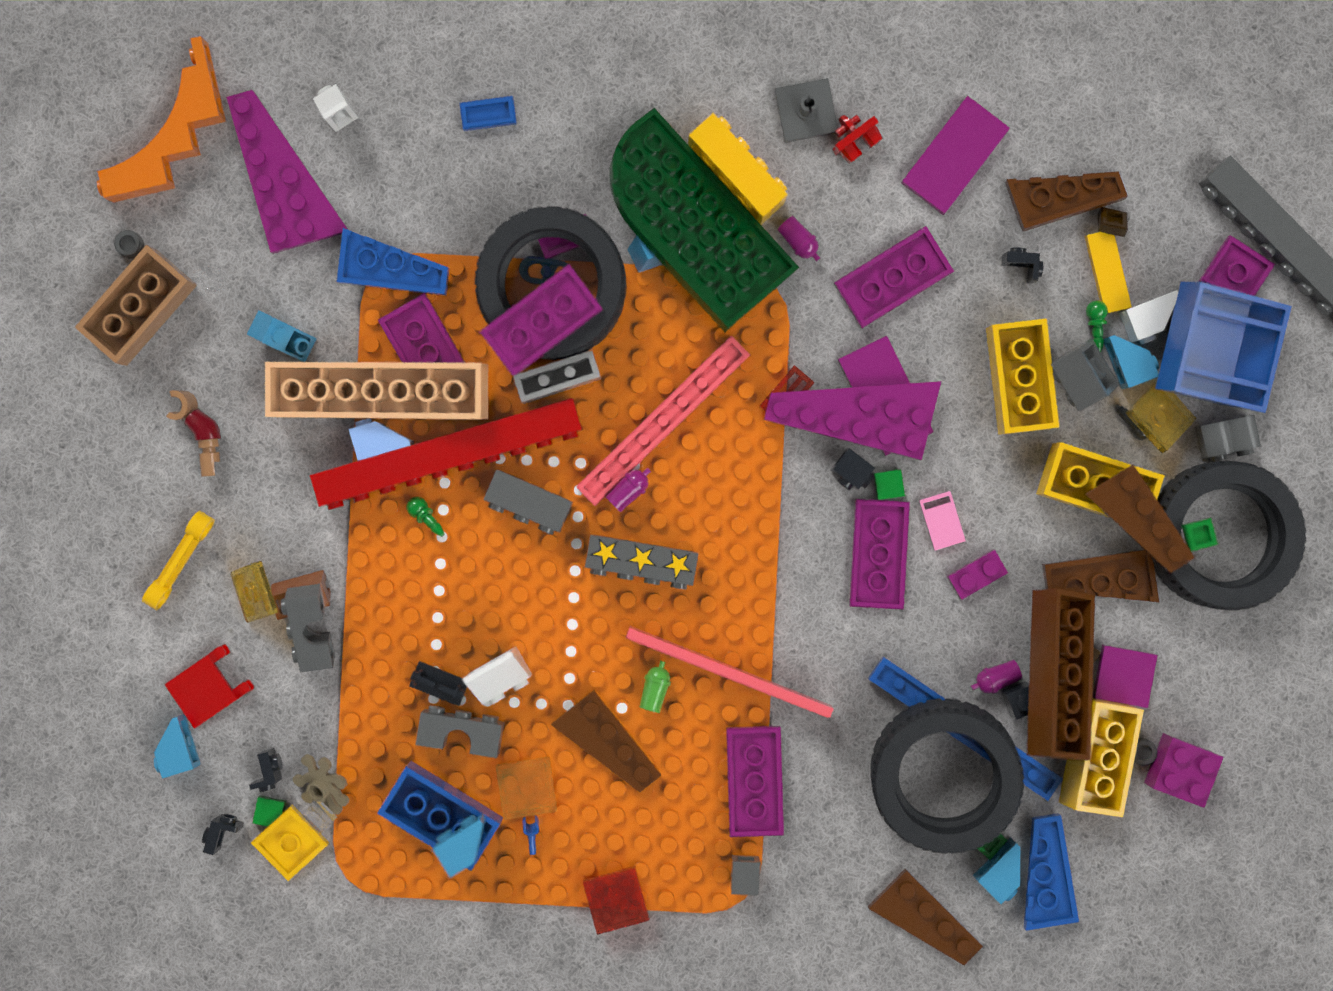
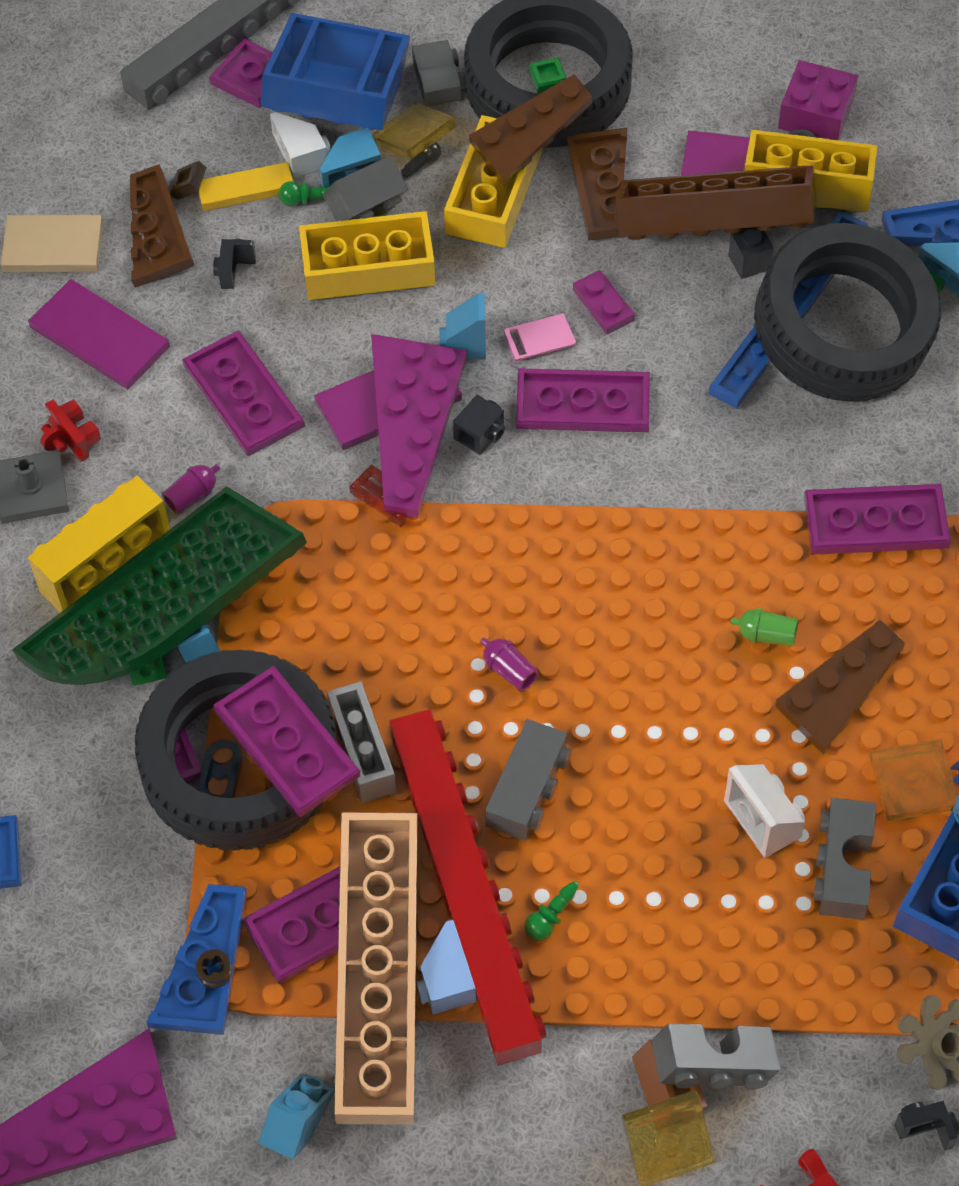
camera: 90 degrees left, 30 degrees down
black hinge [409,661,467,706] -> none
coral tile [576,336,750,506] -> none
dark grey brick [585,534,699,590] -> none
coral tile [626,626,834,718] -> none
green tile [873,470,905,500] -> none
magenta piece [971,659,1023,694] -> none
none -> tan tile [1,215,103,272]
none -> dark brown bush [196,949,232,989]
none -> dark azure slope [439,293,486,359]

